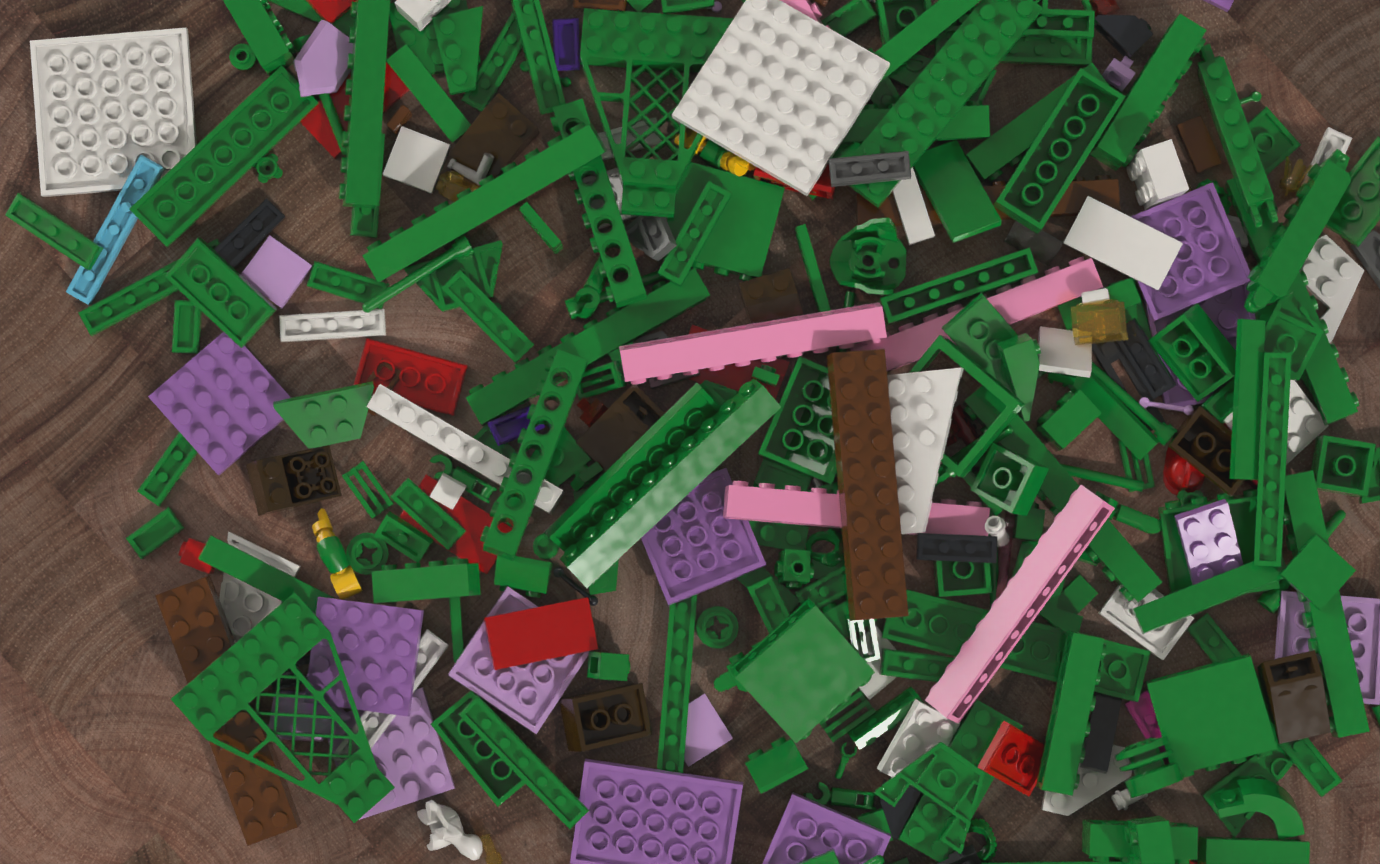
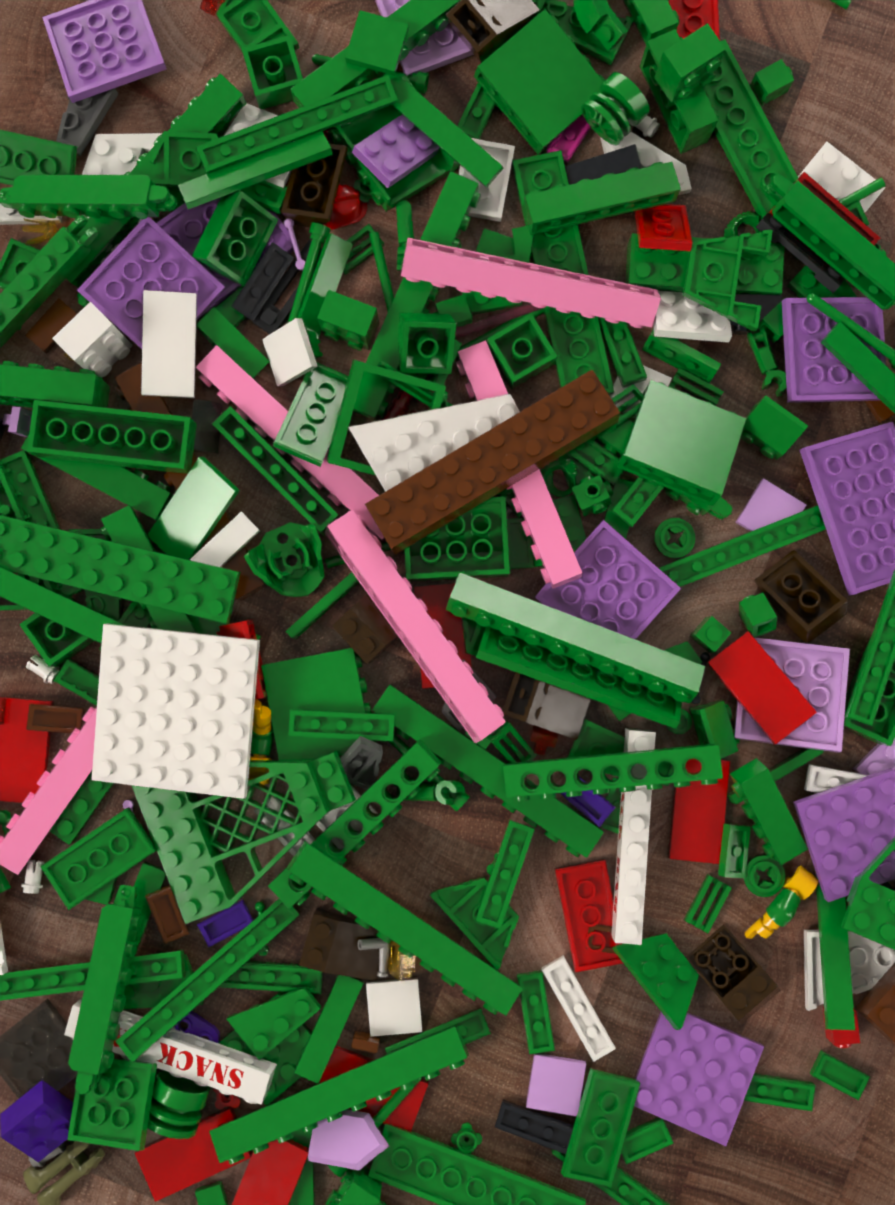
camera: 110 degrees left, 0 degrees up
green piece [362,234,475,313] -> none
green tile [390,478,466,550] -> none
green piece [429,454,497,503] -> none
white tile [430,472,466,510] -> none
green tile [520,202,563,254] -> none
green plate [570,461,603,492] -> none
green plate [751,364,780,387] -> none
dark grey tile [829,151,911,187] -> none
green hand [835,742,857,779] -> none
black tile [916,533,997,563] -> none
white pin [985,516,1009,547] -> none
green slope [996,333,1041,422] -> none
clear yellow brick [1071,300,1128,345] -> none
white tile [1081,288,1111,308] -> none
none -> green brick [689,616,732,653]

